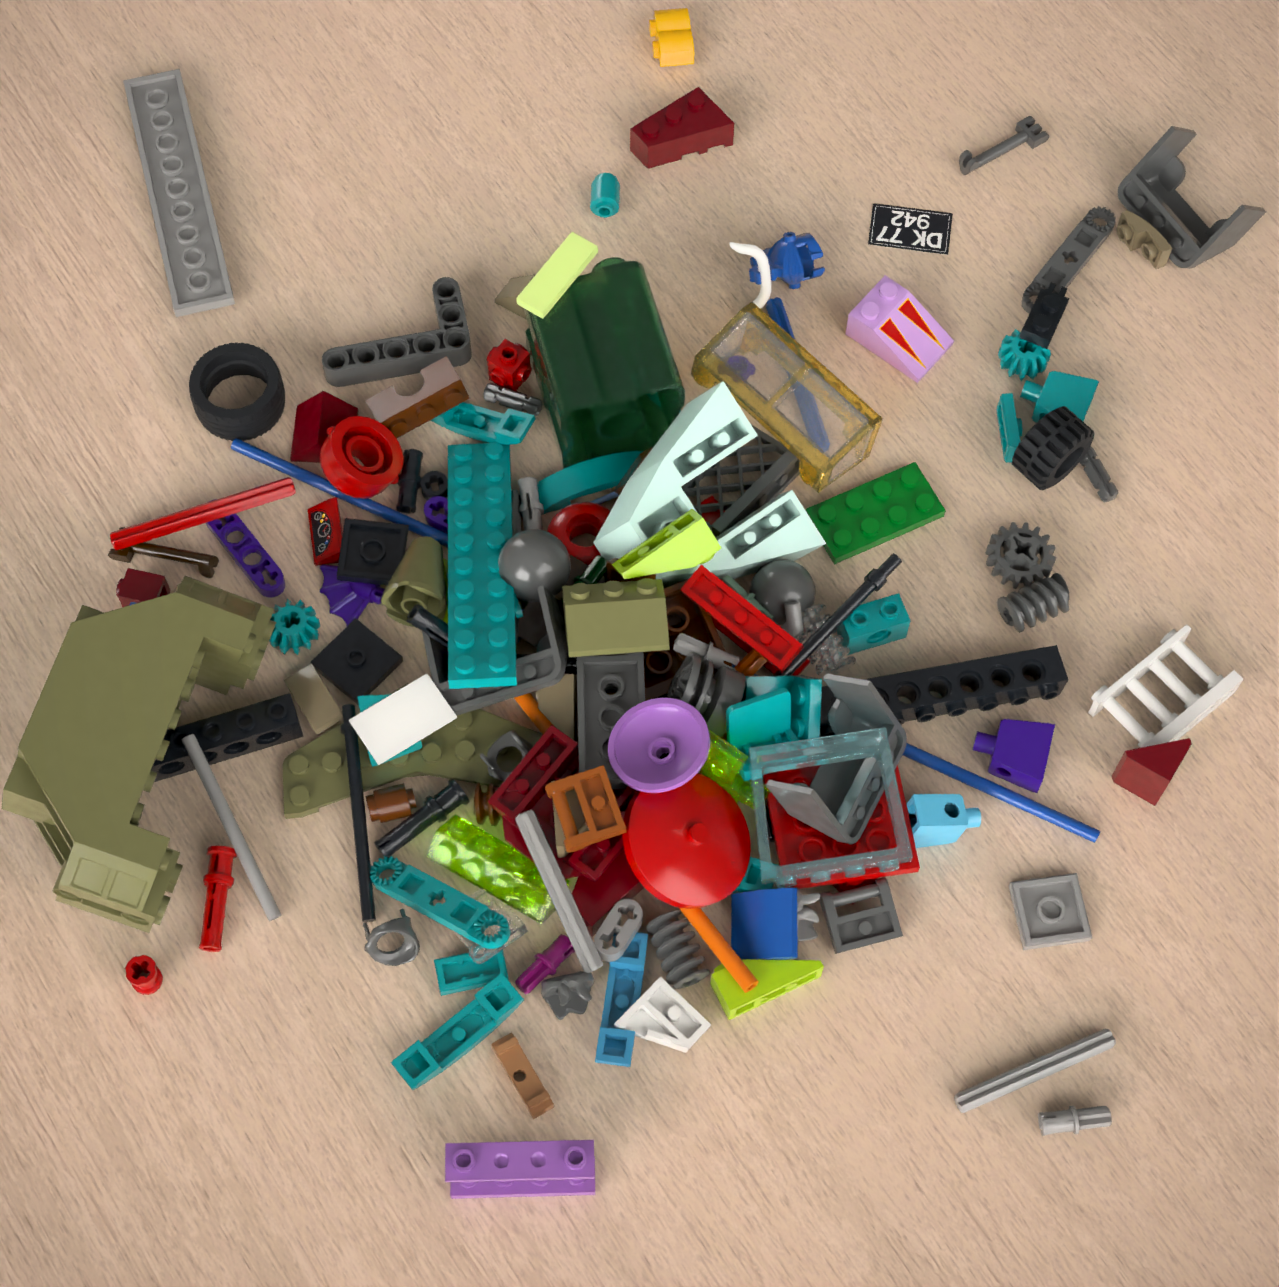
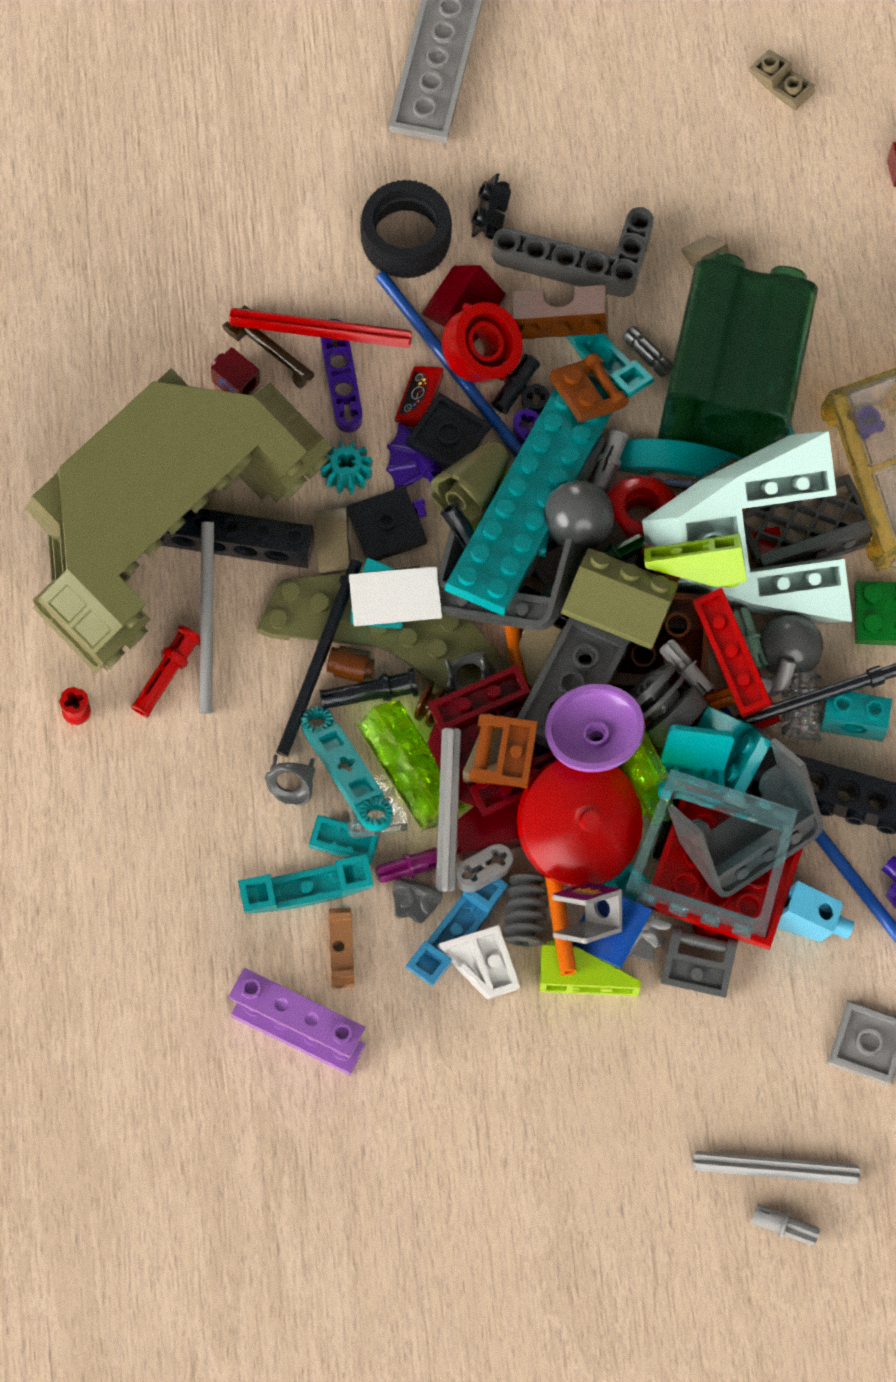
camera: 25 degrees right, 5 degrees up
red brick [486,339,532,391] -> none
yellowish green tile [516,232,598,319] -> none
teal brick [590,173,620,218] -> none
none -> dark purple piece [412,499,427,519]
none -> black hinge [471,173,511,240]
none -> dark orange plate [549,353,629,423]
none -> light grey piece [552,883,622,944]
none -> dark tan slope [750,49,815,111]

